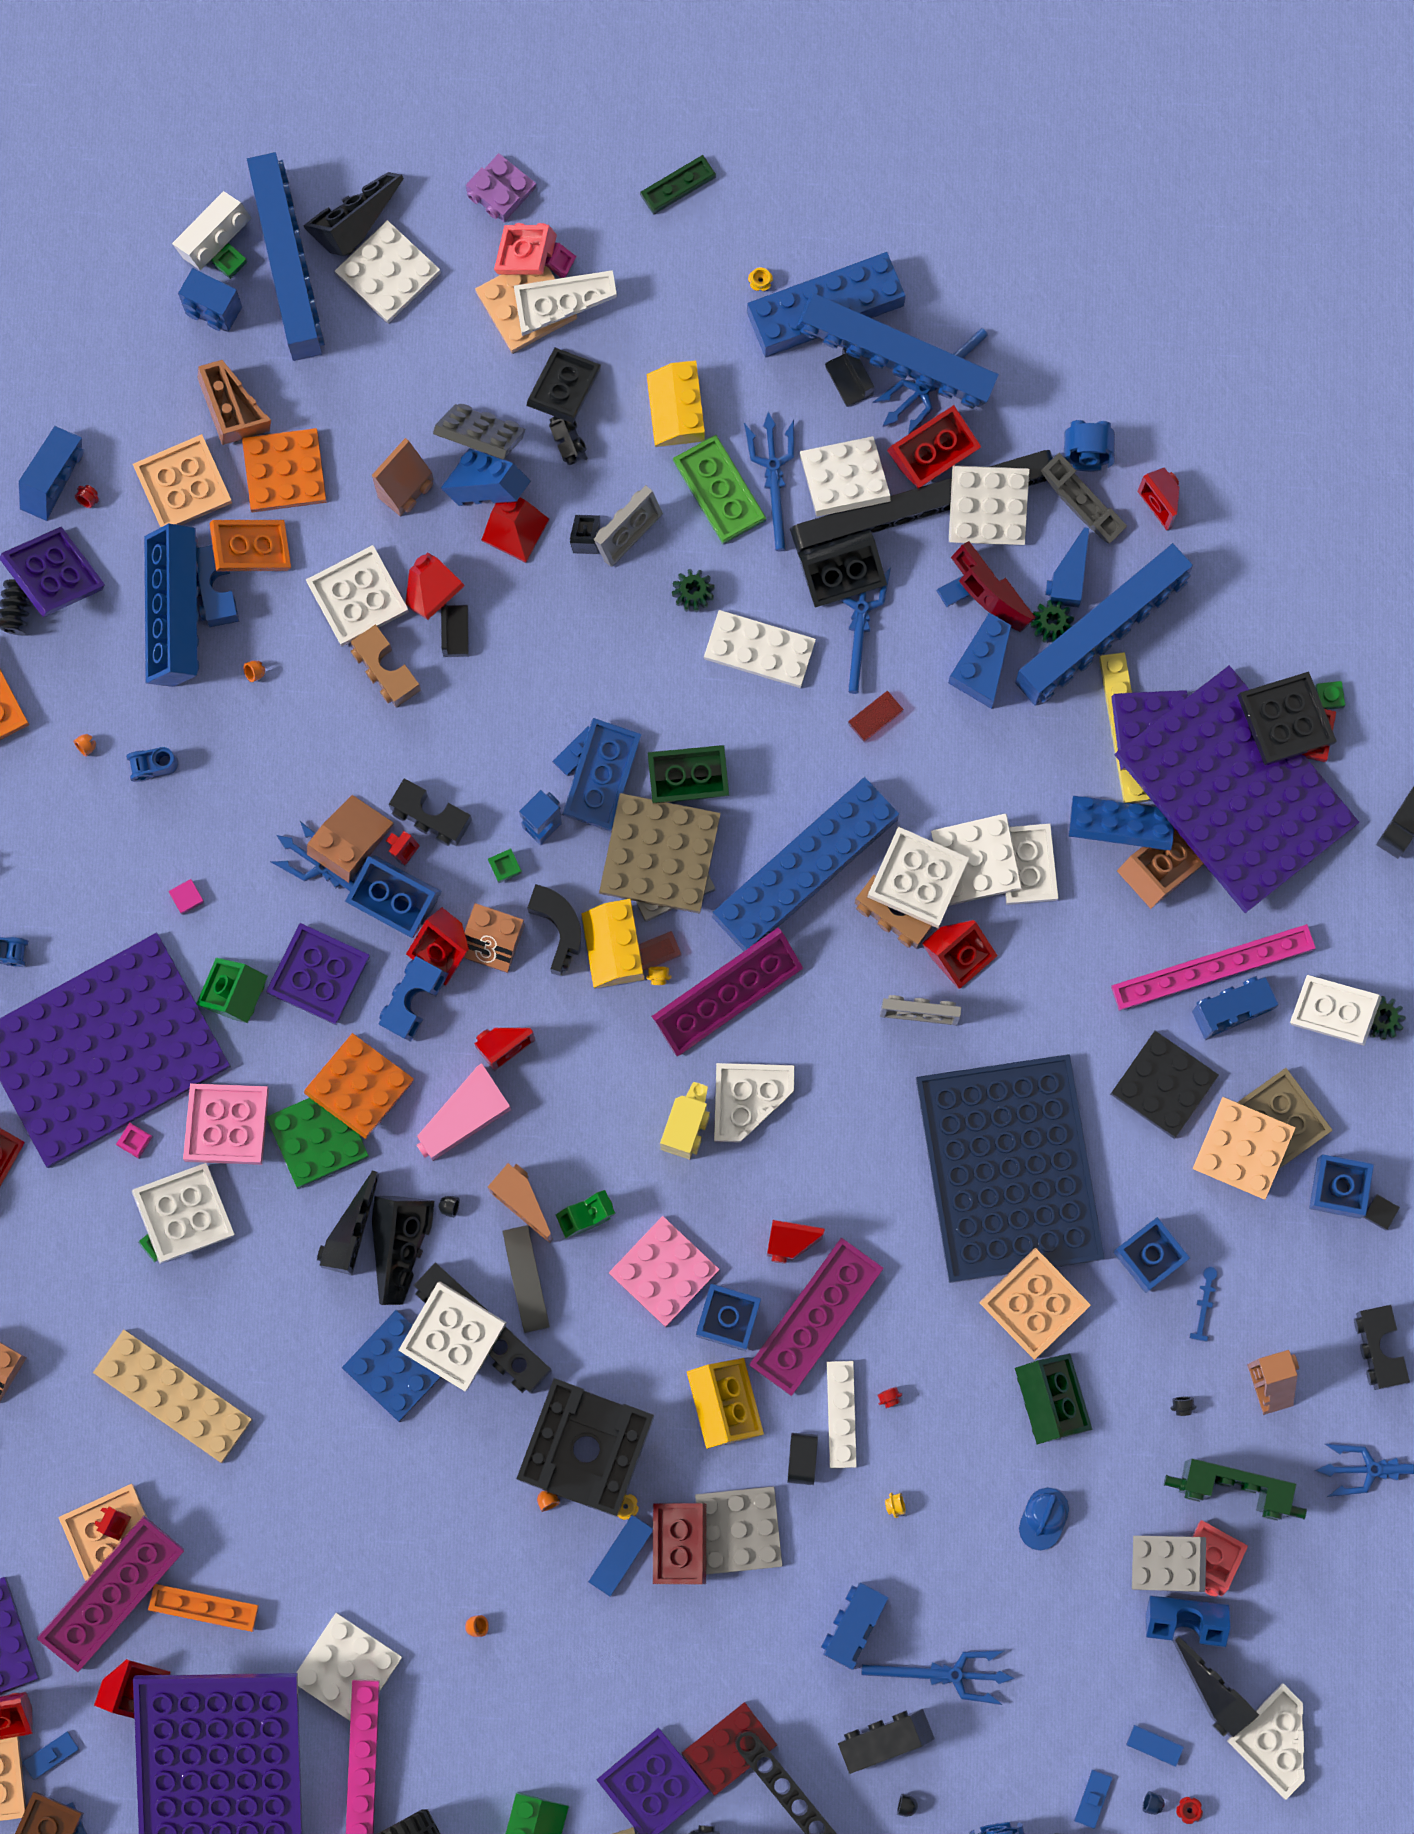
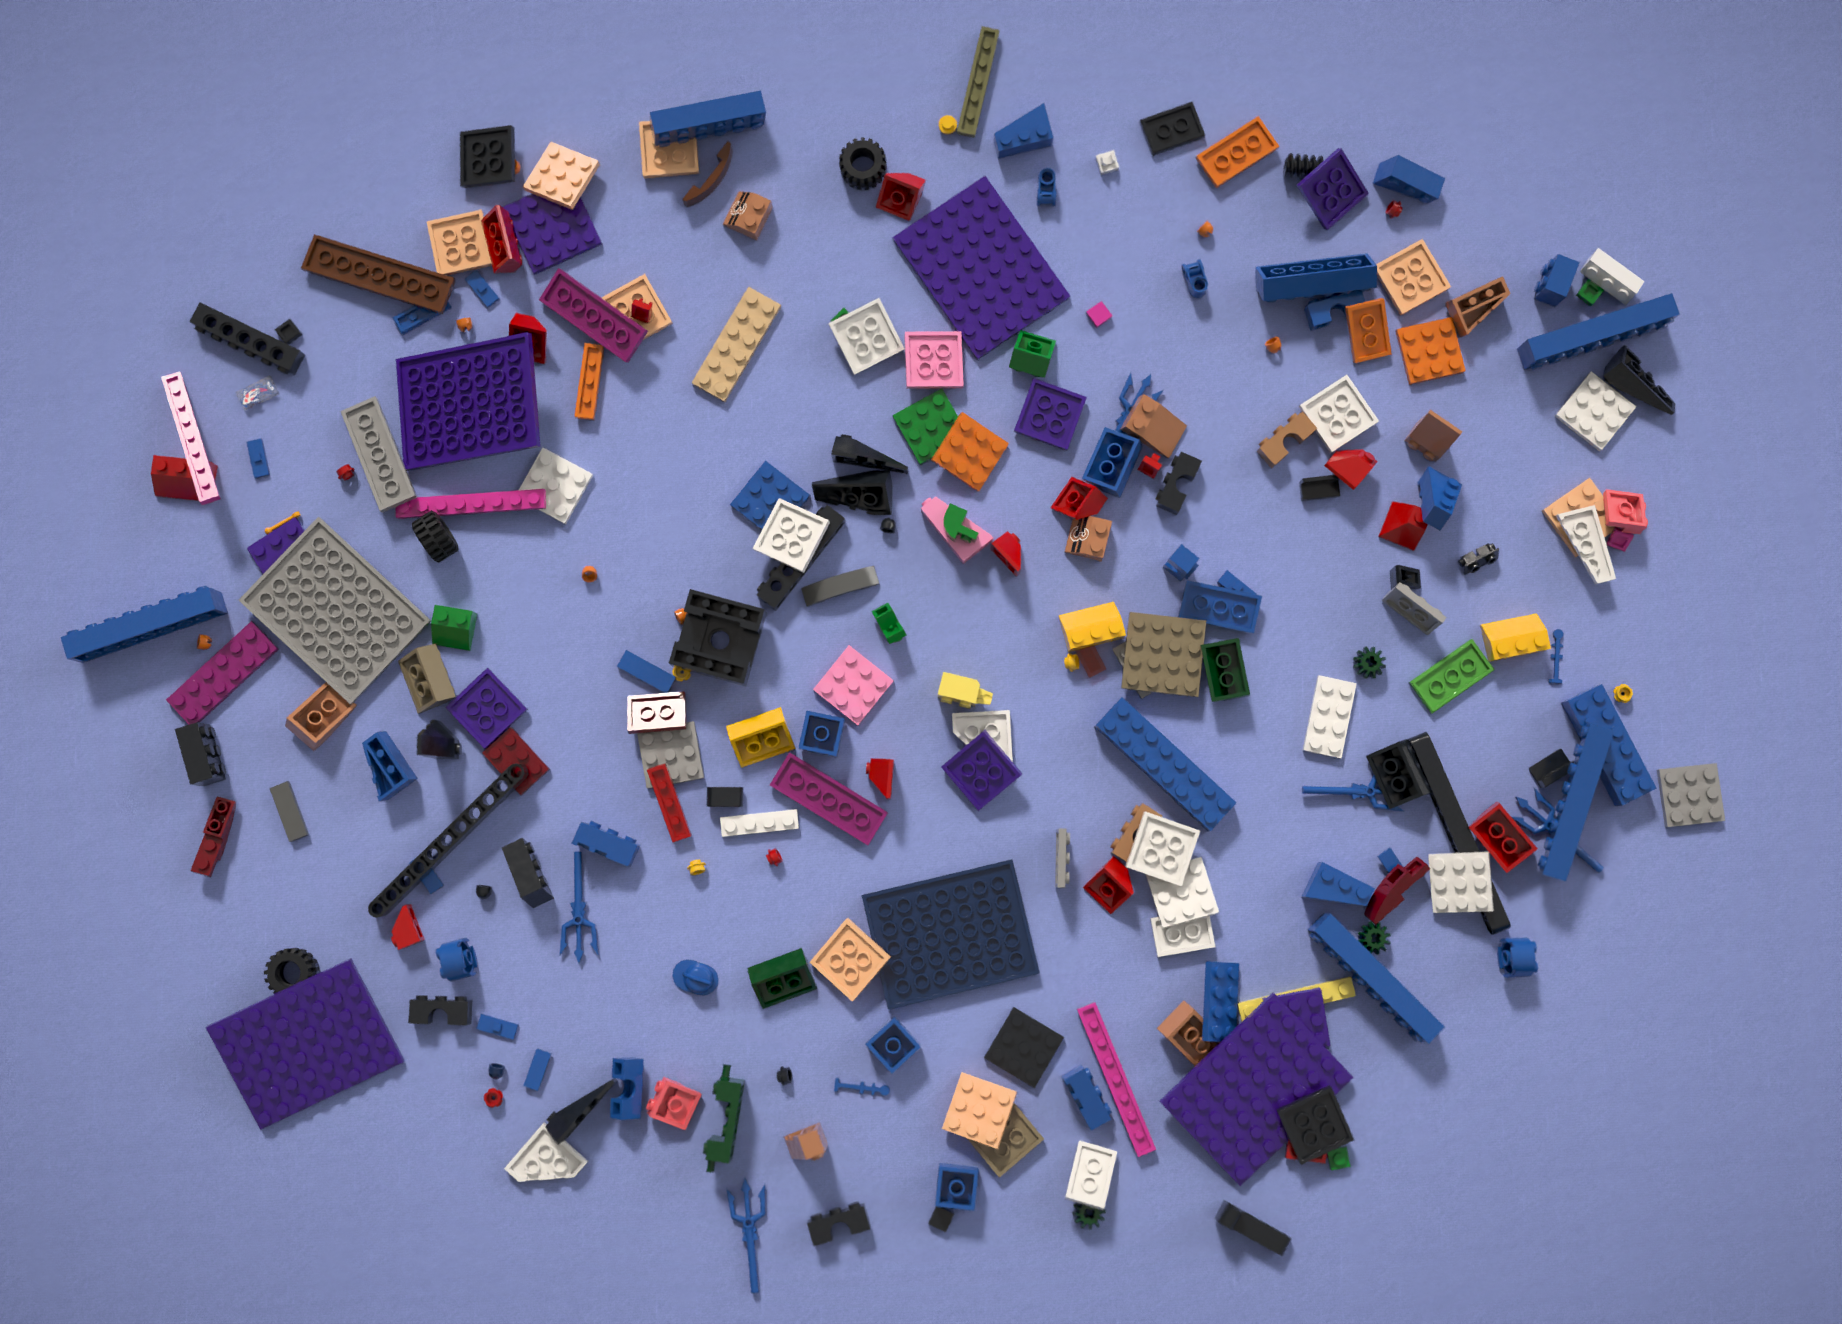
camera: 90 degrees right, 5 degrees up
dark pink tile [116,1123,153,1159] -> none
blue arch [378,956,448,1042] -> none
dark grey plate [433,404,525,459] -> none
medium lavender plate [466,153,536,222] -> none
green plate [488,848,522,884] -> none
nougat slope [488,1163,553,1243] -> none
black tile [526,347,601,423] -> none
black arch [527,884,581,976] -> none
dark green tile [640,155,716,215] -> none
magenta plate [651,928,803,1057] -> none
blue piece [744,411,794,551] -> none
white plate [800,436,891,517] -> none
clear red tile [848,690,904,742] -> none
dark grey slope [1041,452,1127,544] -> none
blue slope [1045,527,1089,607] -> none
light grey plate [1132,1536,1206,1592] -> none
red slope [1137,467,1180,531] -> none
none -> orange hinge [456,317,472,332]
none -> red plate [647,763,692,842]
none -> dark purple plate [941,730,1022,811]
none -> green brick [943,503,979,543]
none -> blue piece [1548,629,1564,684]
none -> light grey plate [1657,763,1725,827]

